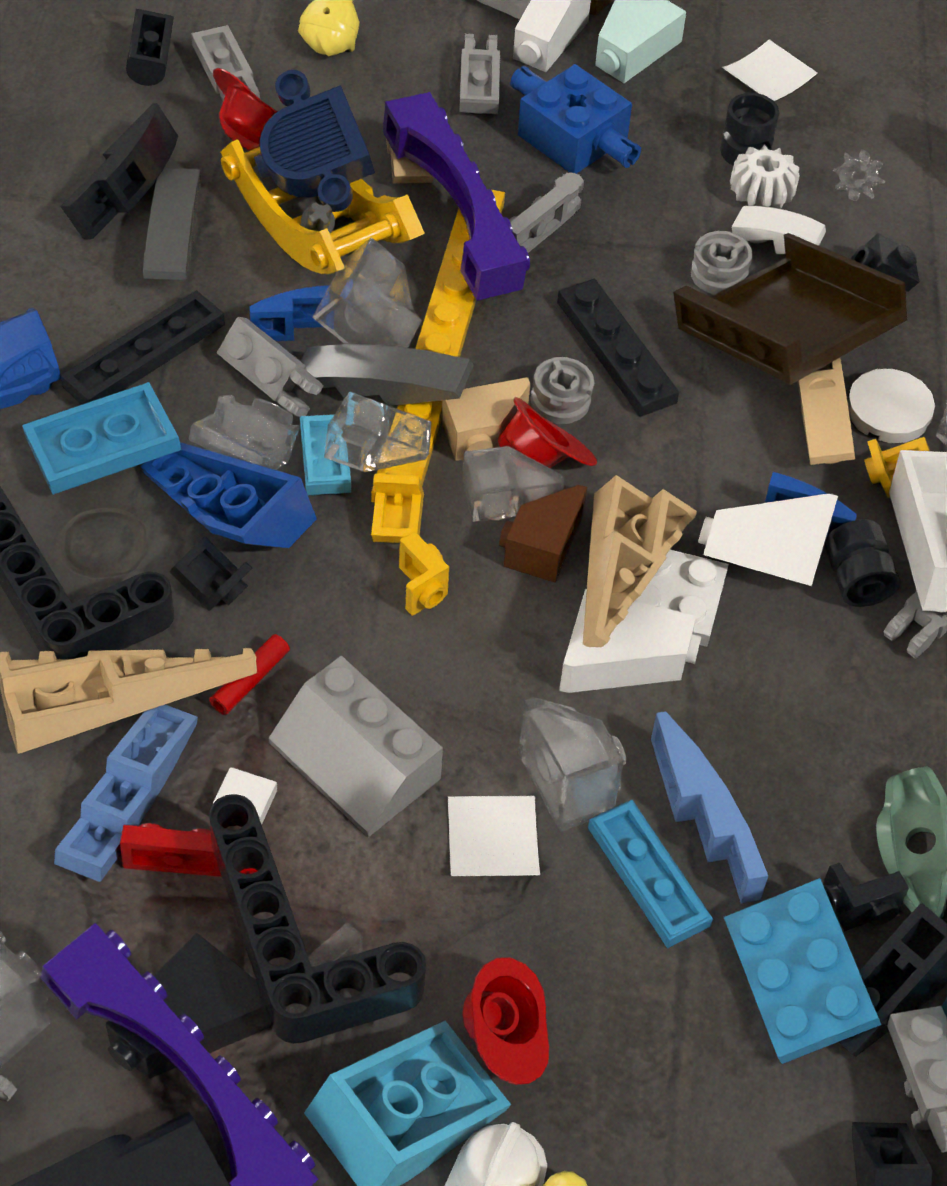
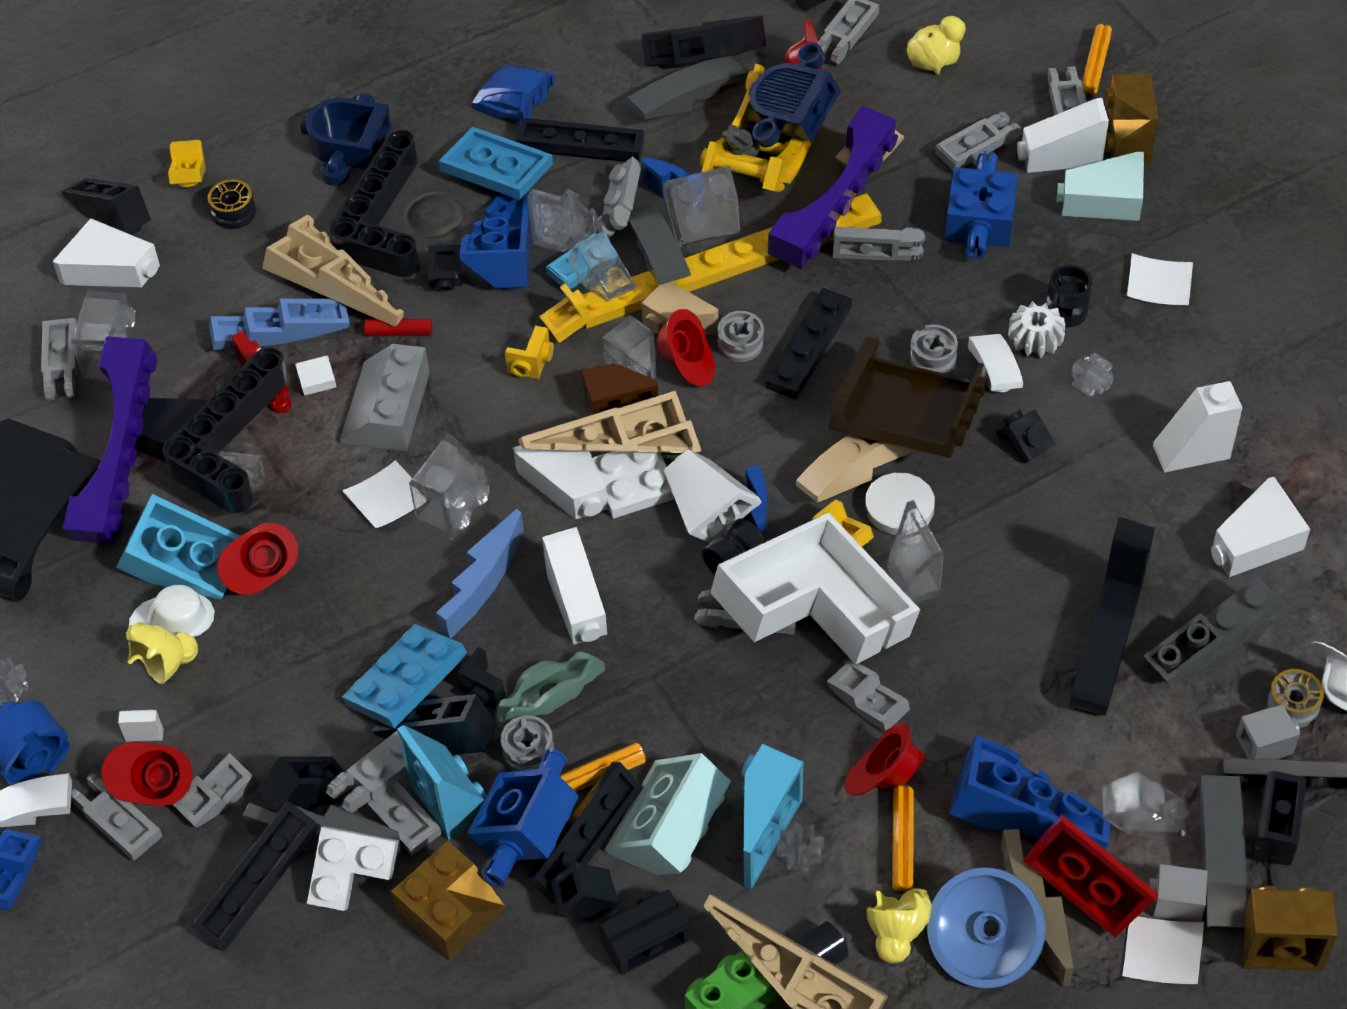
camera: 60 degrees right, 0 degrees up
dark azure tile [588,800,713,948] -> none
none -> white slope [542,527,607,645]

